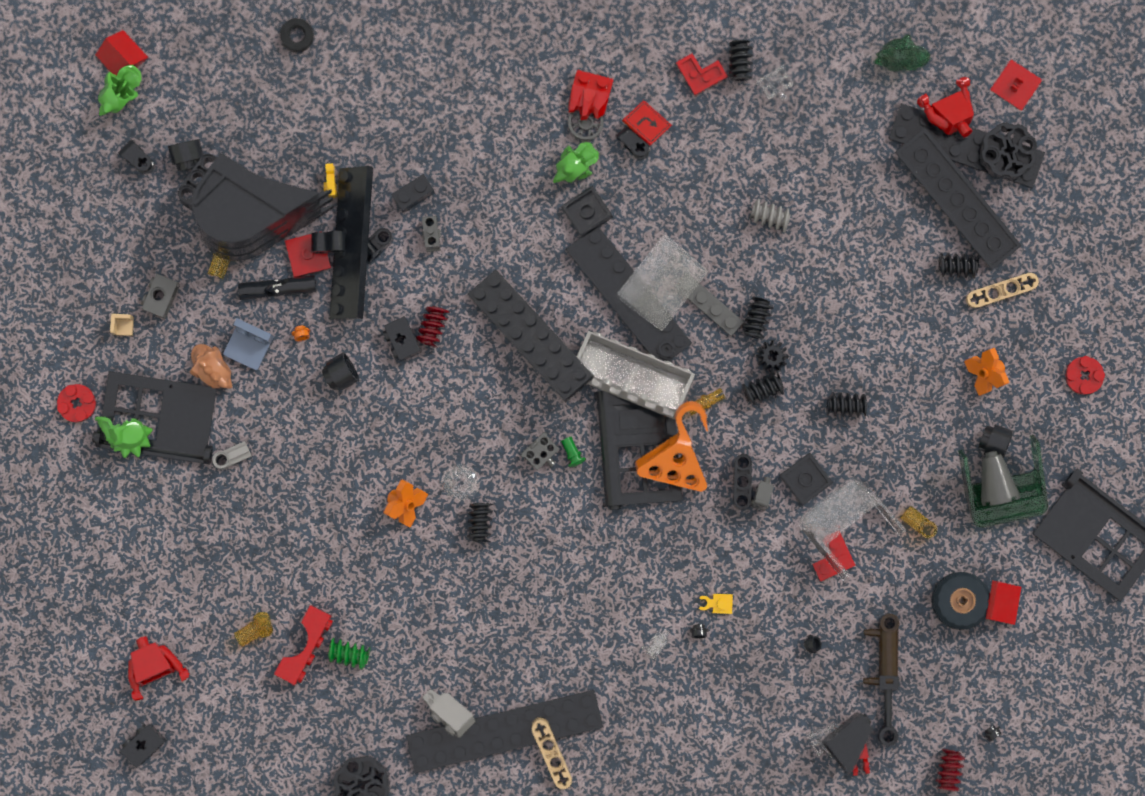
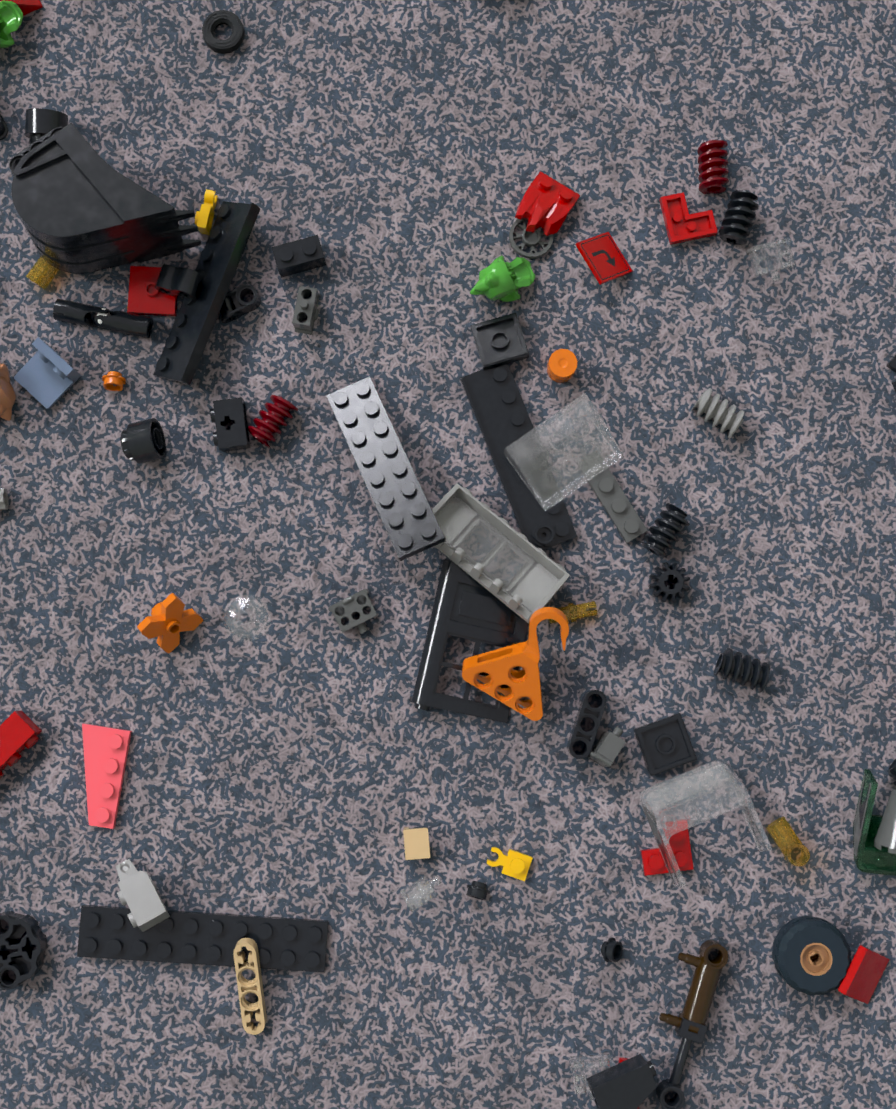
camera: 15 degrees right, 0 degrees up
green piece [328,638,371,670] -> none
black piece [467,503,493,543] -> none
green pin [561,437,586,468] -> none
black piece [615,126,649,160] -> none
black piece [741,372,784,405] -> none
none -> coral wing [82,723,132,829]
none -> tan panel [403,827,431,860]
none -> orange piece [547,349,578,383]
none -> dark red piece [697,140,729,194]

